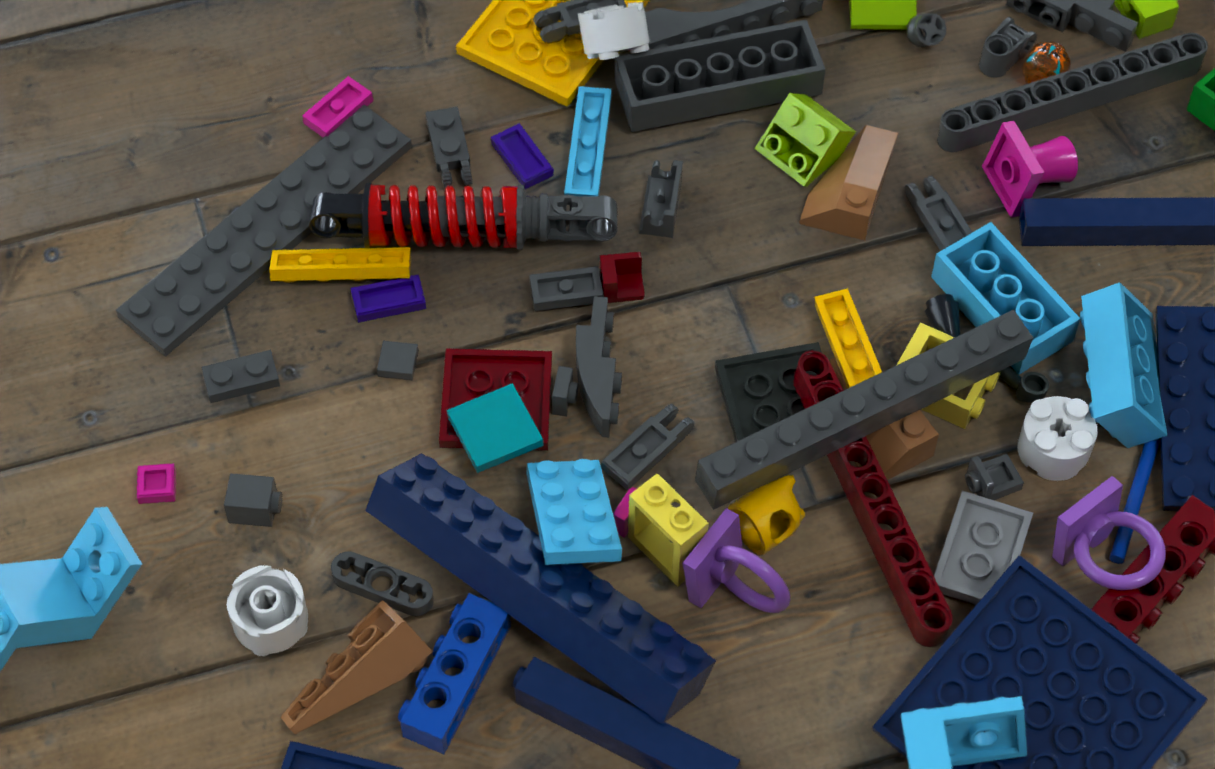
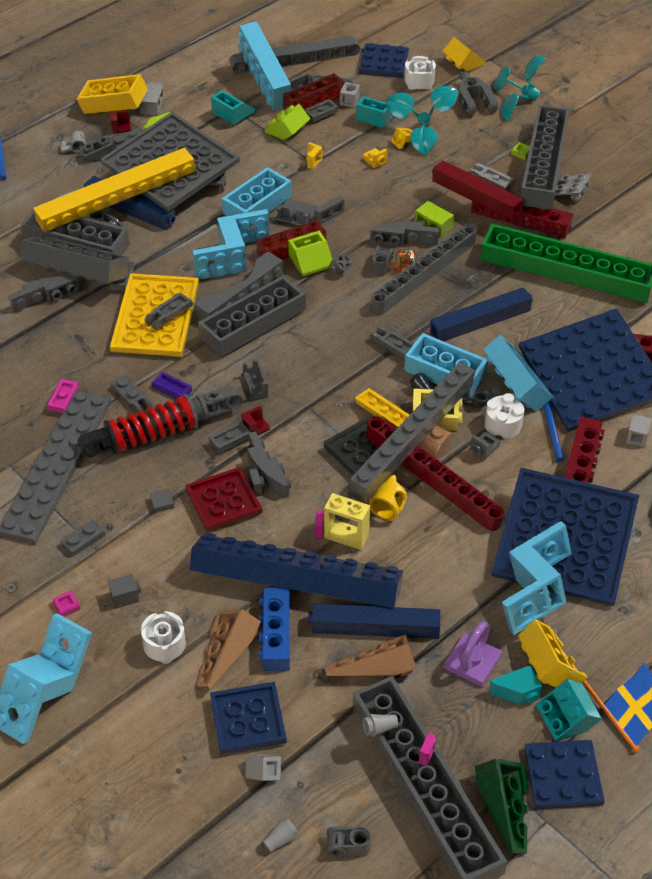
camera: 25 degrees left, 10 degrees down
yellow plate [269,247,411,283] -> none
dark grey beam [331,551,434,616] -> none
dark purple tile [351,274,426,323] -> none
teal tile [447,383,544,473] -> none
medium azure plate [526,459,622,565] -> none
medium azure plate [564,86,612,196] -> none
white brick [578,2,650,60] -> none
dark grey hinge [601,404,695,490] -> none
medium lavender tile [683,508,790,613] -> none
lime slope [755,93,856,187] -> none
medium nougat wedge [799,125,898,241] -> none
light grey plate [934,490,1033,605] -> none
dark pink plant [982,121,1078,218] -> none
medium lavender tile [1052,476,1166,590] -> none

